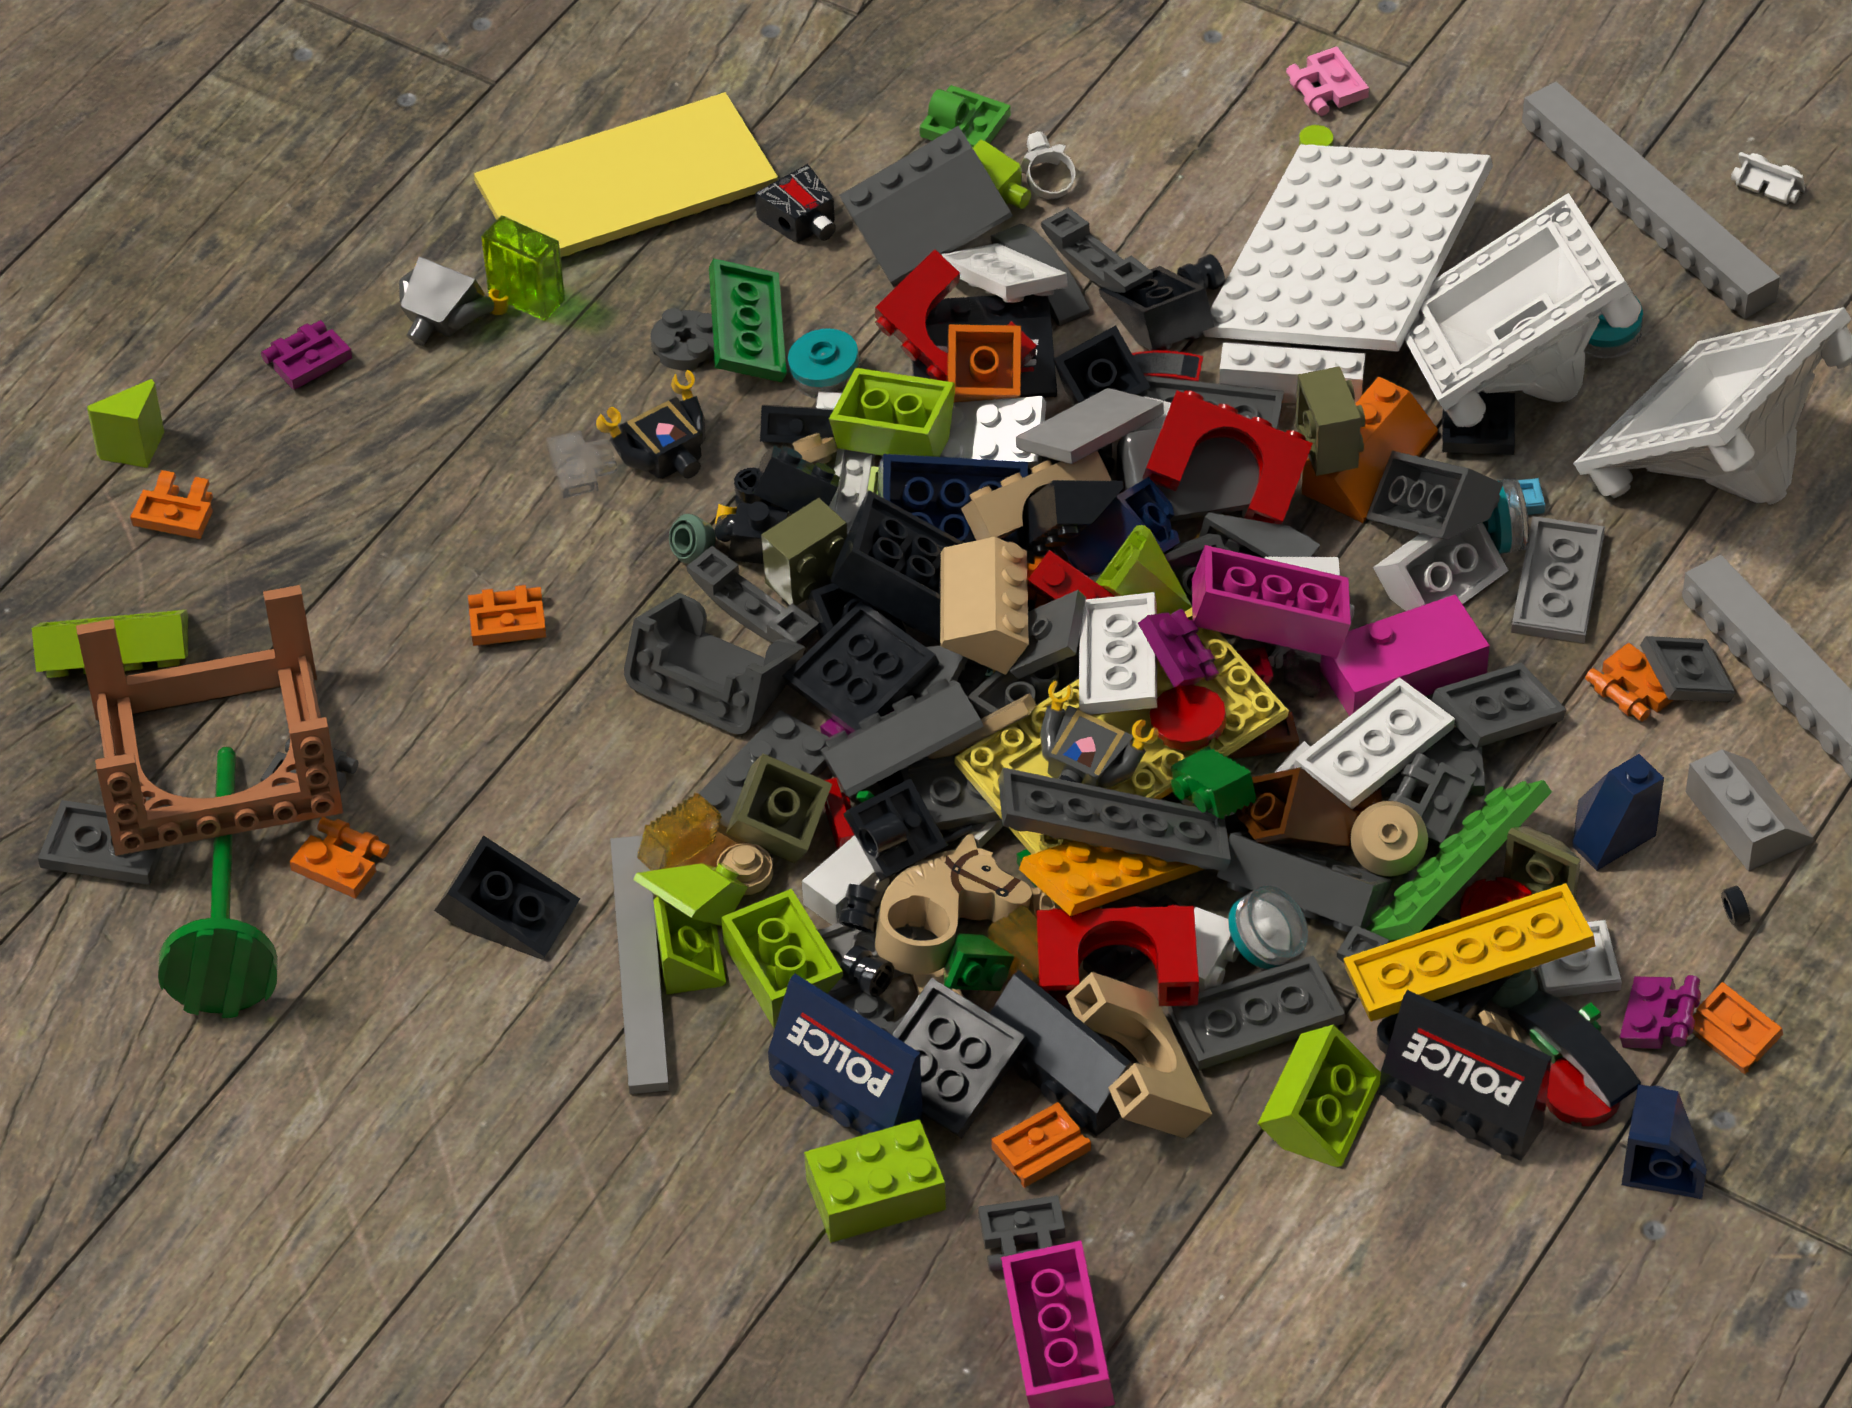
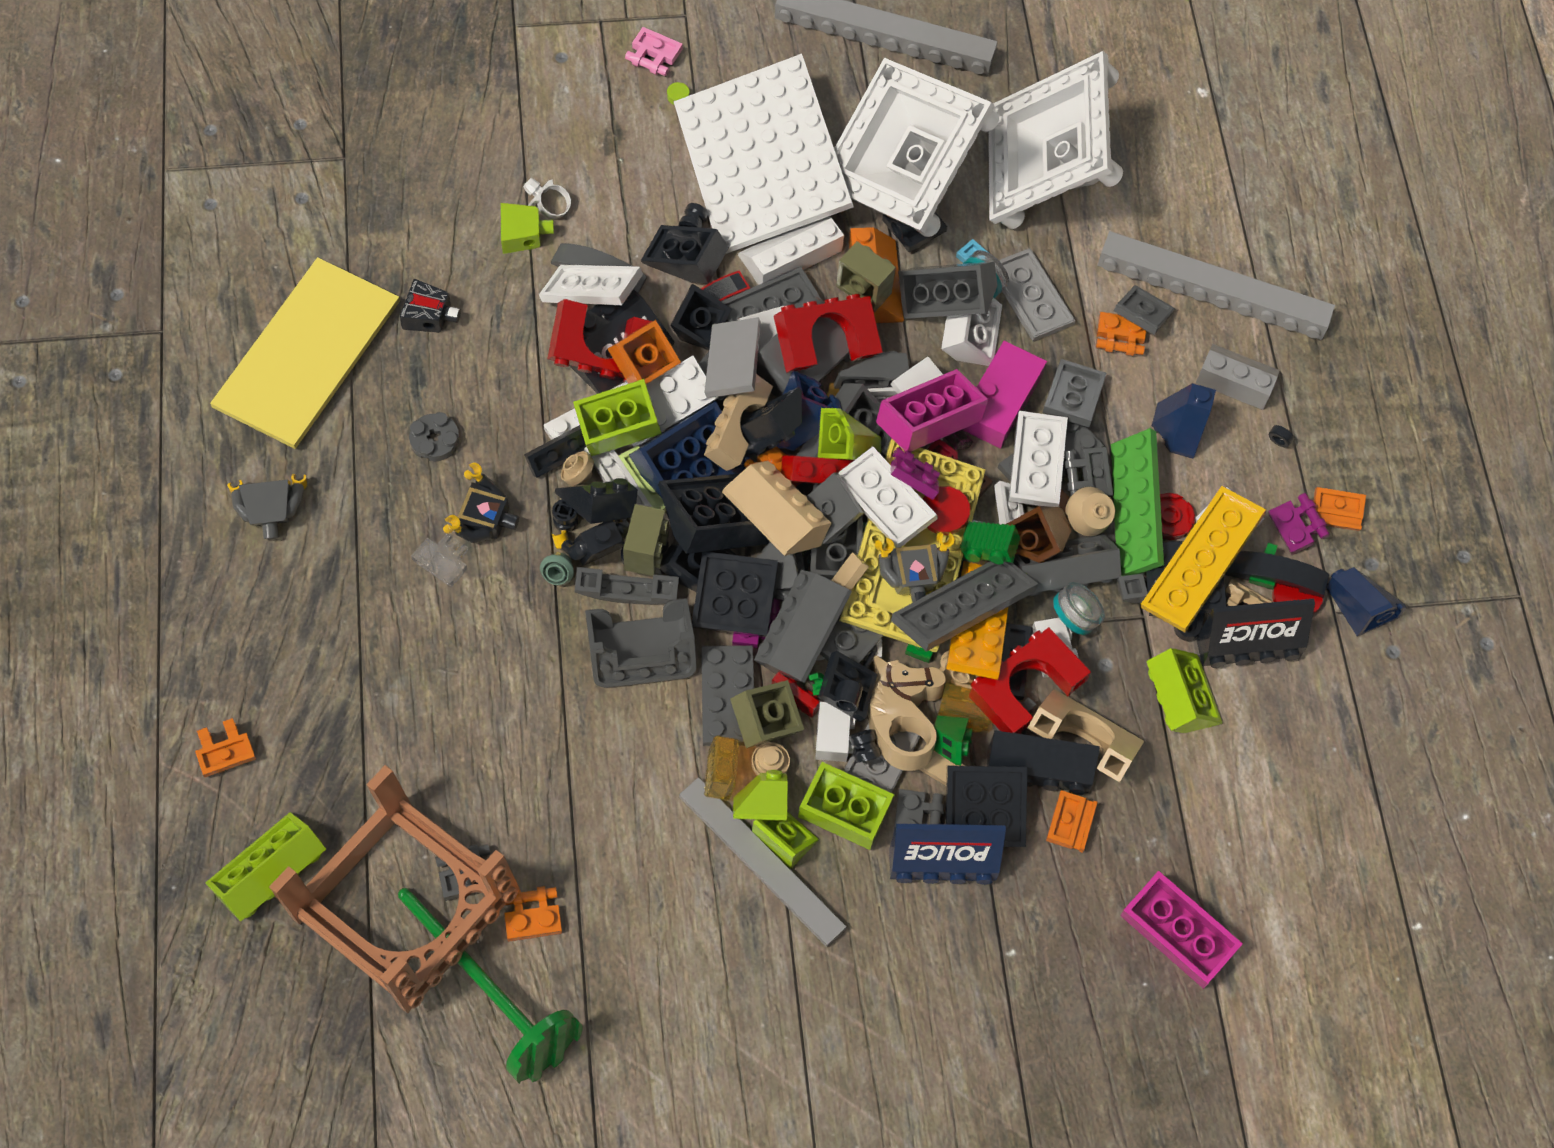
camera: 45 degrees left, 15 degrees up
dark grey plate [38,800,164,885] -> none
lime slope [87,379,165,468] -> none
magenta plate [261,320,352,390] -> none
black slope [434,835,580,960] -> none
orange plate [468,585,547,646] -> none
clear neon green brick [481,215,565,321] -> none
green plate [709,258,787,382] -> none
teal piece [788,328,862,398] -> none
lime brick [804,1119,946,1243] -> none
dark grey slope [839,126,1013,286] -> none
black wheel [840,945,894,997] -> none
bright green plate [919,85,1011,148] -> none
dark grey plate [978,1195,1065,1272] -> none
dark grey slope [1041,207,1153,293] -> none
dark grey plate [1168,955,1345,1070] -> none
olive slope [1503,826,1581,901] -> none

